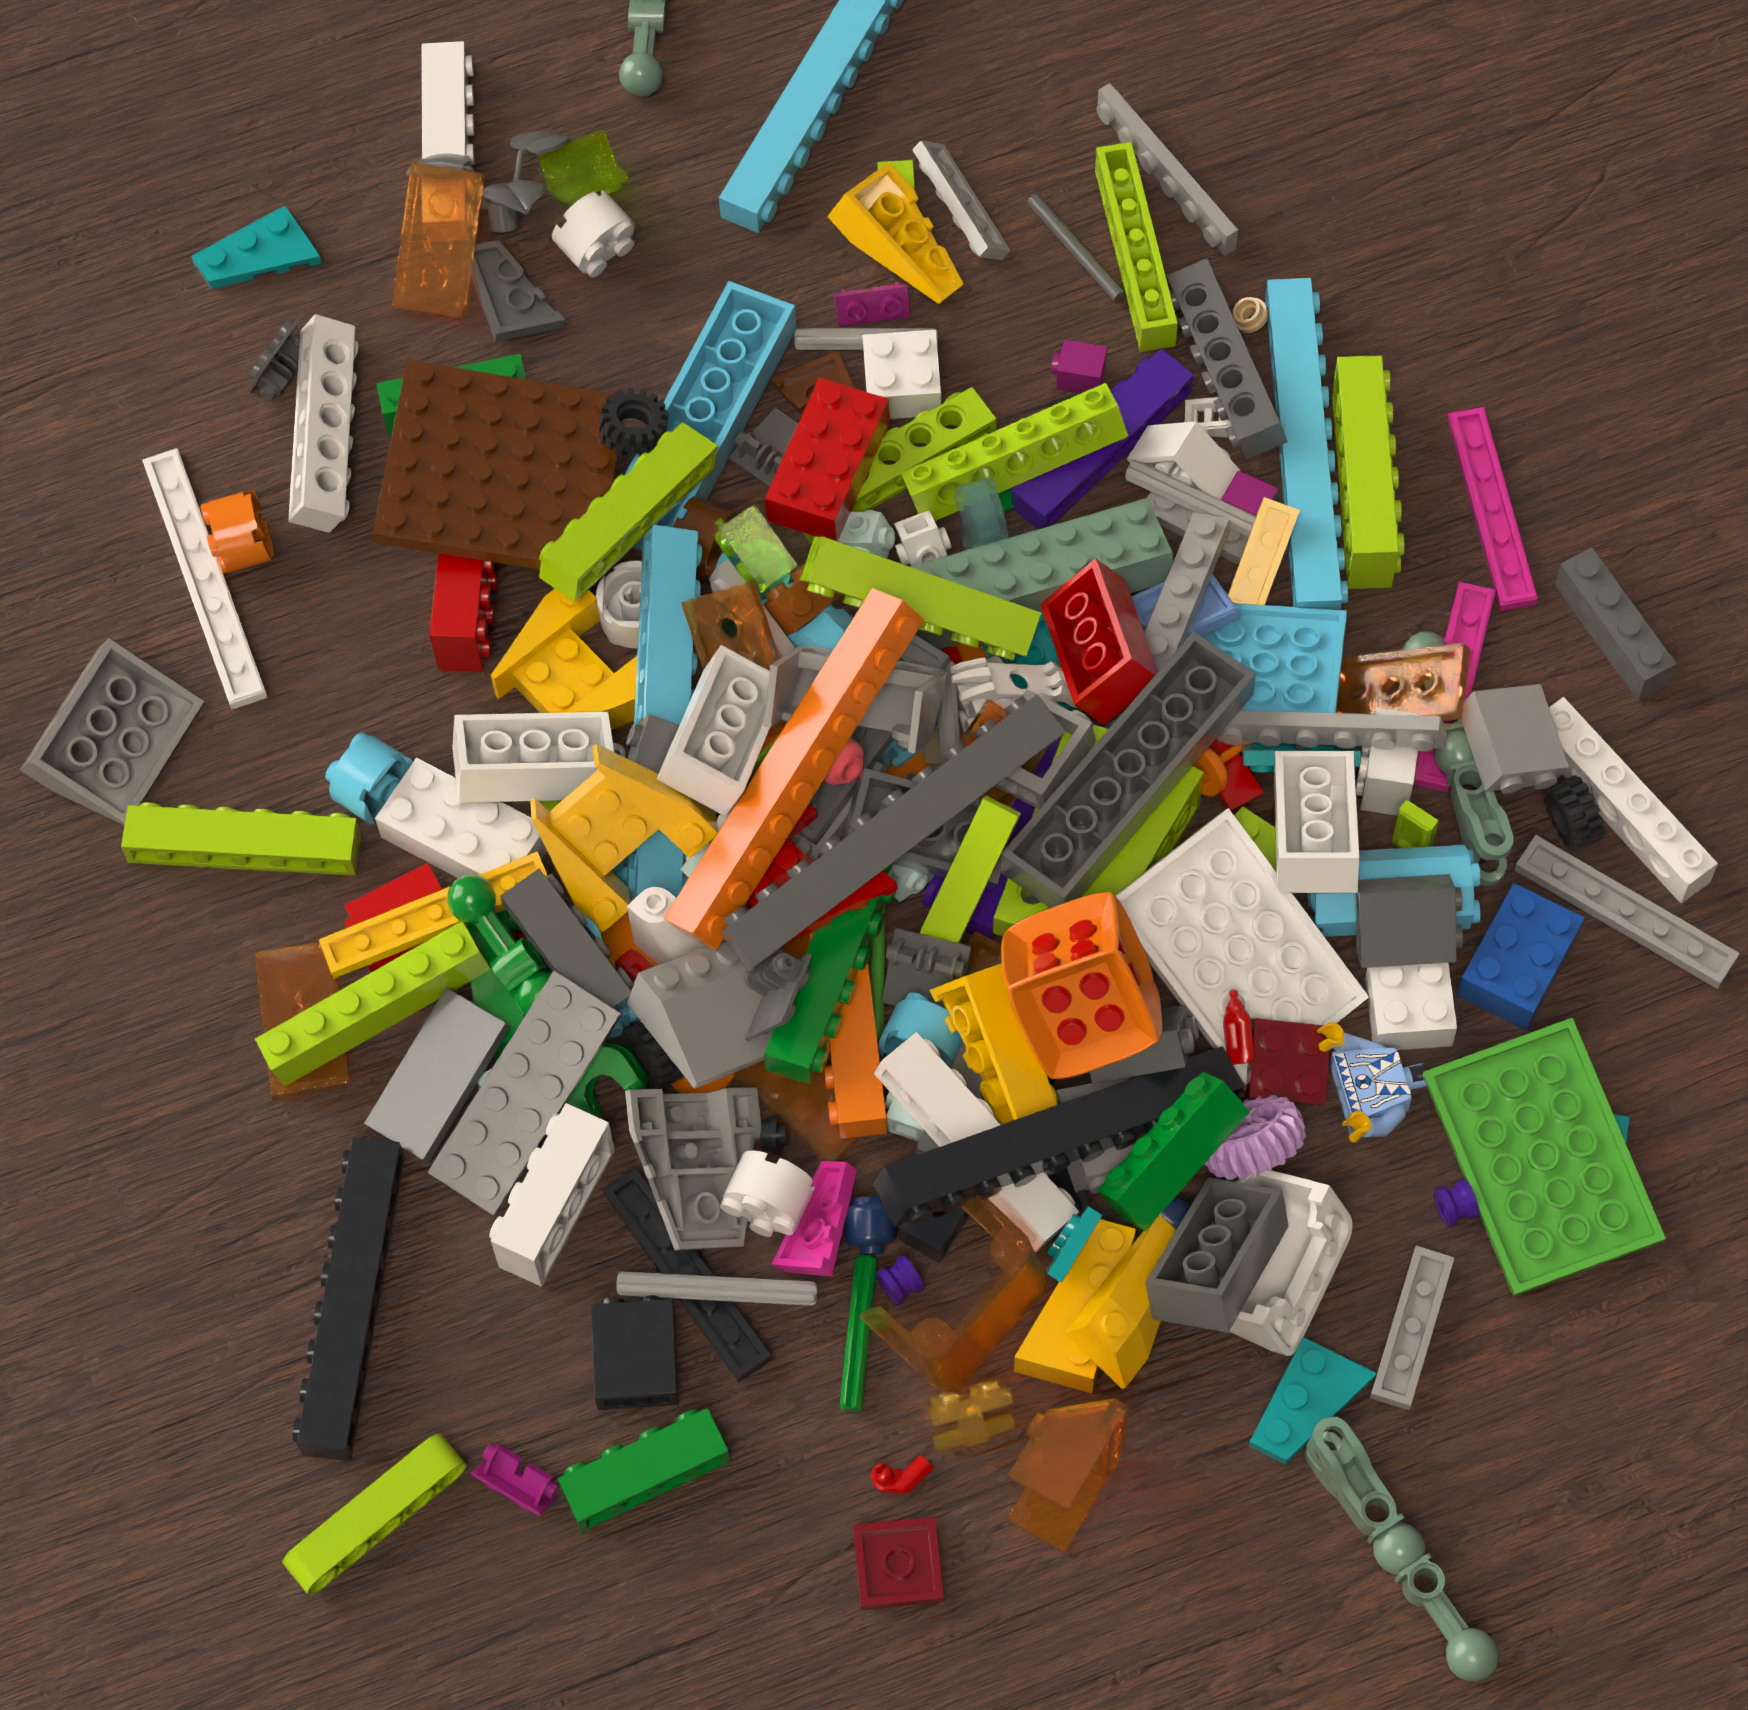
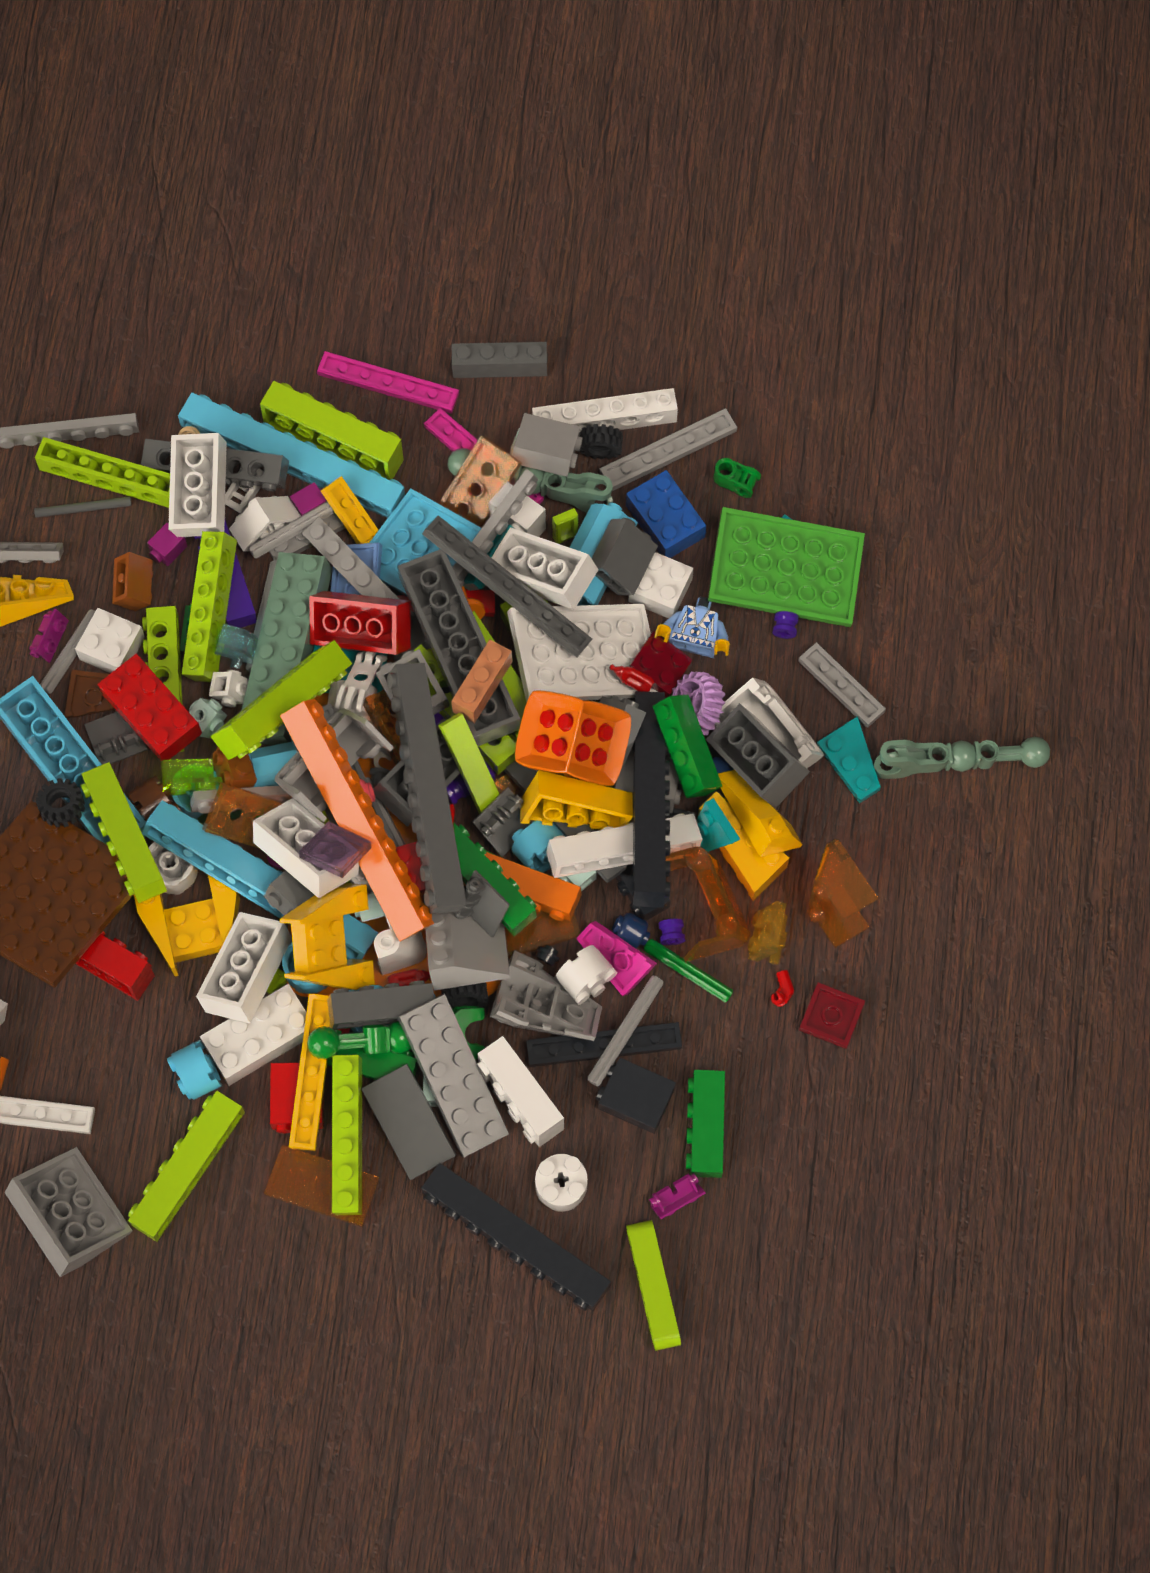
camera: 65 degrees left, 5 degrees up
none -> dark orange brick [112,552,153,611]
none -> white brick [169,433,227,537]
none -> tile [299,821,371,878]
none -> dark grey tile [422,515,593,658]
none -> nougat brick [451,640,512,724]
none -> white brick [535,1154,588,1212]
none -> green piece [713,458,761,498]

